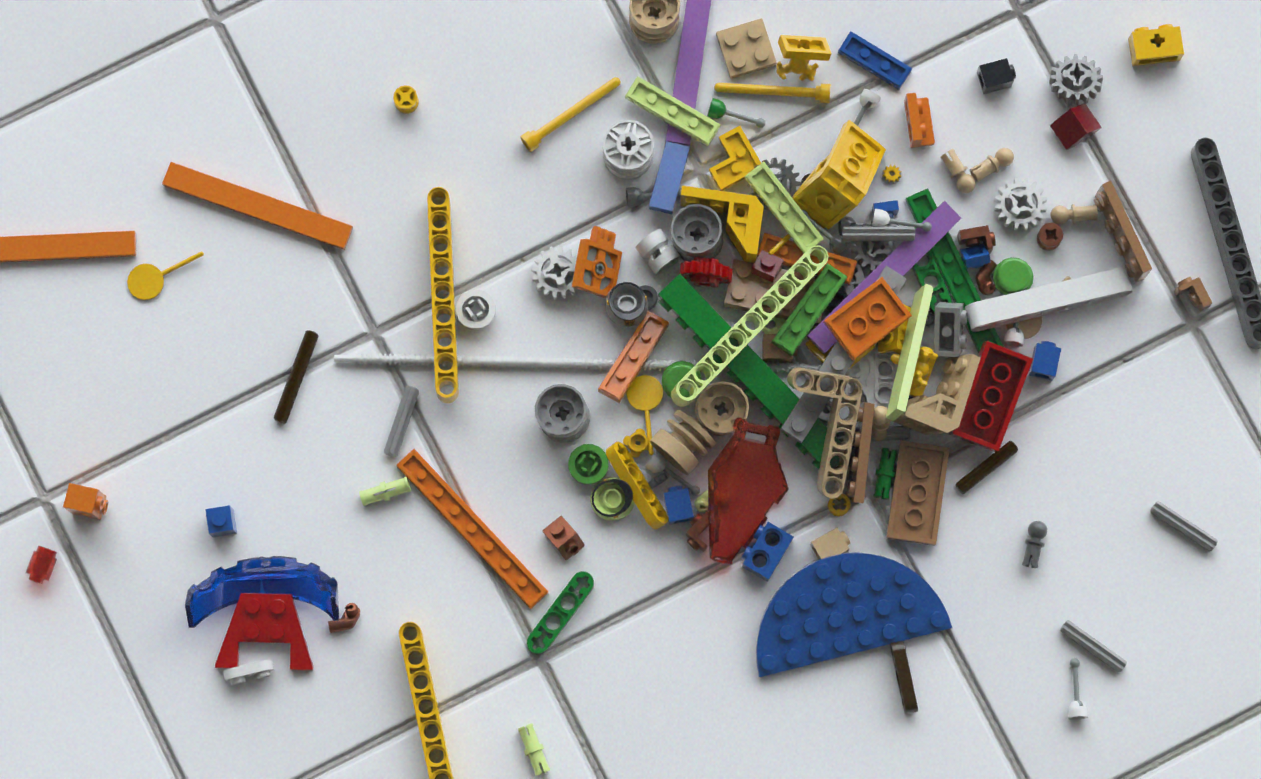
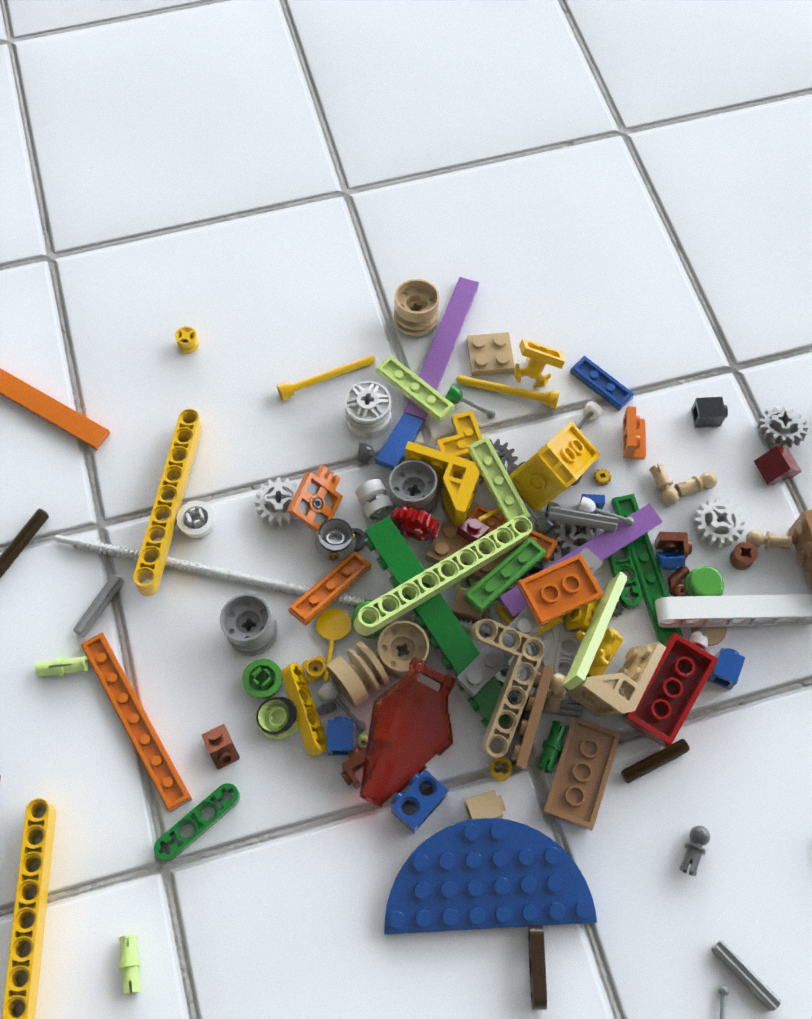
camera: 10 degrees right, 15 degrees down
light grey brick [934,302,968,357] -> none

